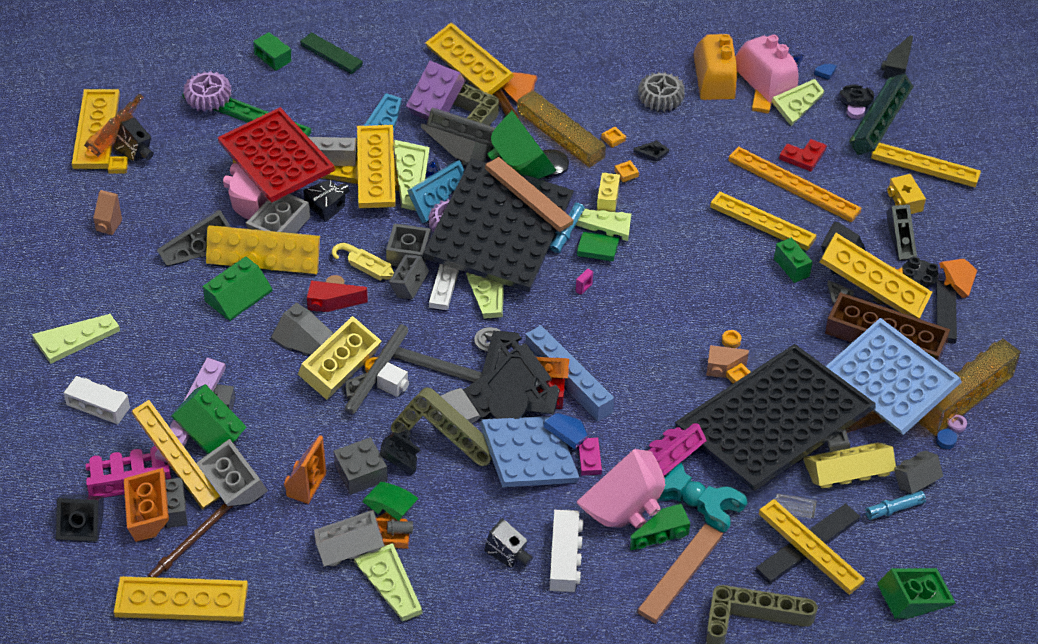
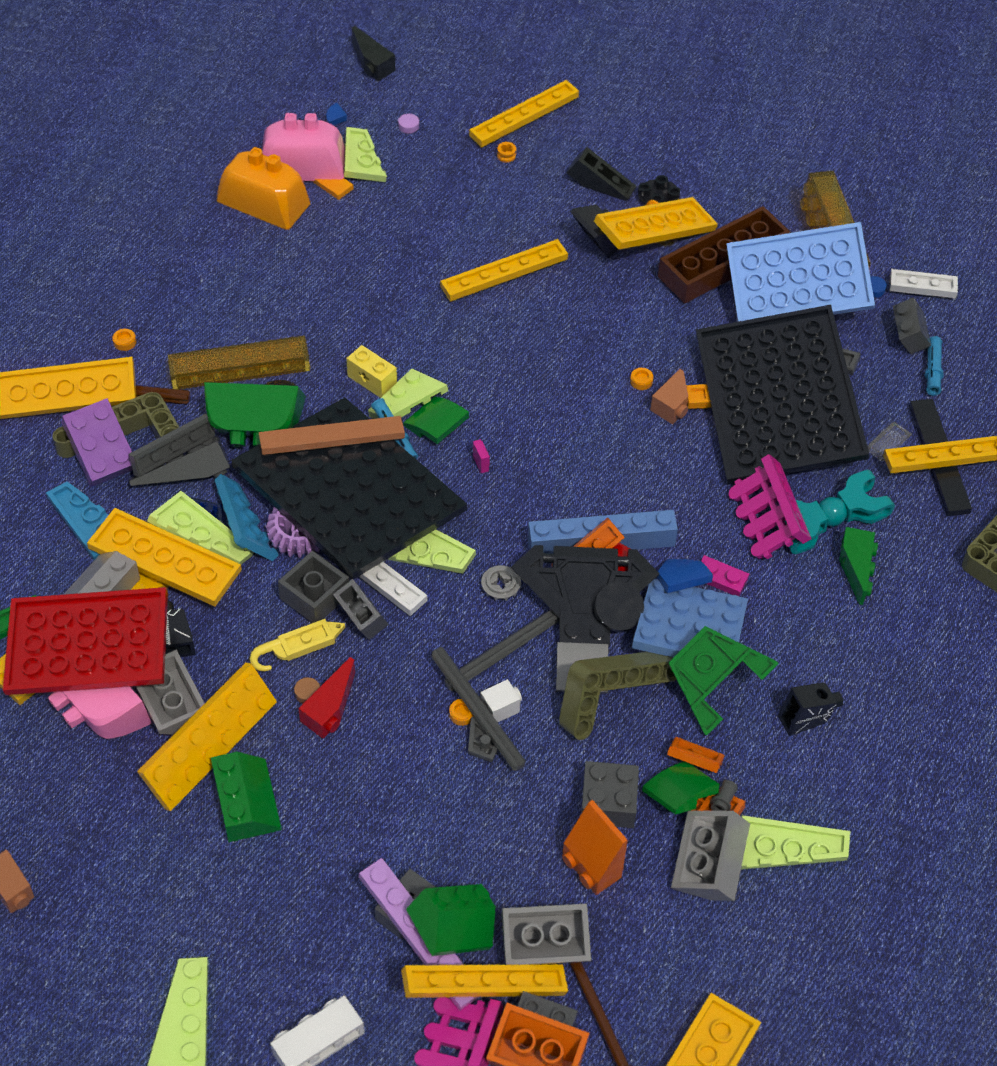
camera: 60 degrees left, 5 degrees up
dark grey wedge [157,209,231,265] -> none
dark grey wedge [271,302,334,356] -> none
light yellow brick [298,316,381,400] -> none
black slope [380,429,421,475] -> none
orange slope [501,72,537,105] -> none
white brick [550,510,583,592] -> none
bright pink hips [577,449,665,528] -> none
light orange tile [601,127,626,148] -> none
light orange plate [614,160,639,182] -> none
black piece [633,140,670,161] -> none
light grey gear [638,71,685,112] -> none
nougat tile [638,524,723,624] -> none
light orange tile [728,146,861,223] -> none
green brick [774,237,813,283] -> none
red plate [779,139,827,172] -> none
light yellow slope [803,442,896,488] -> none
dark grey piece [827,280,854,305] -> none
black tile [839,85,874,106] -> none
brick [849,73,914,155] -> none
yellow brick [887,174,926,214] -> none
black tile [936,280,957,343] -> none
orange slope [939,259,977,298] -> none
none -> light orange tile [112,329,136,351]
none -> light orange bush [497,142,516,163]
none -> orange tile [667,737,725,773]
none -> green wing [668,626,779,735]
none -> white plate [890,269,958,298]

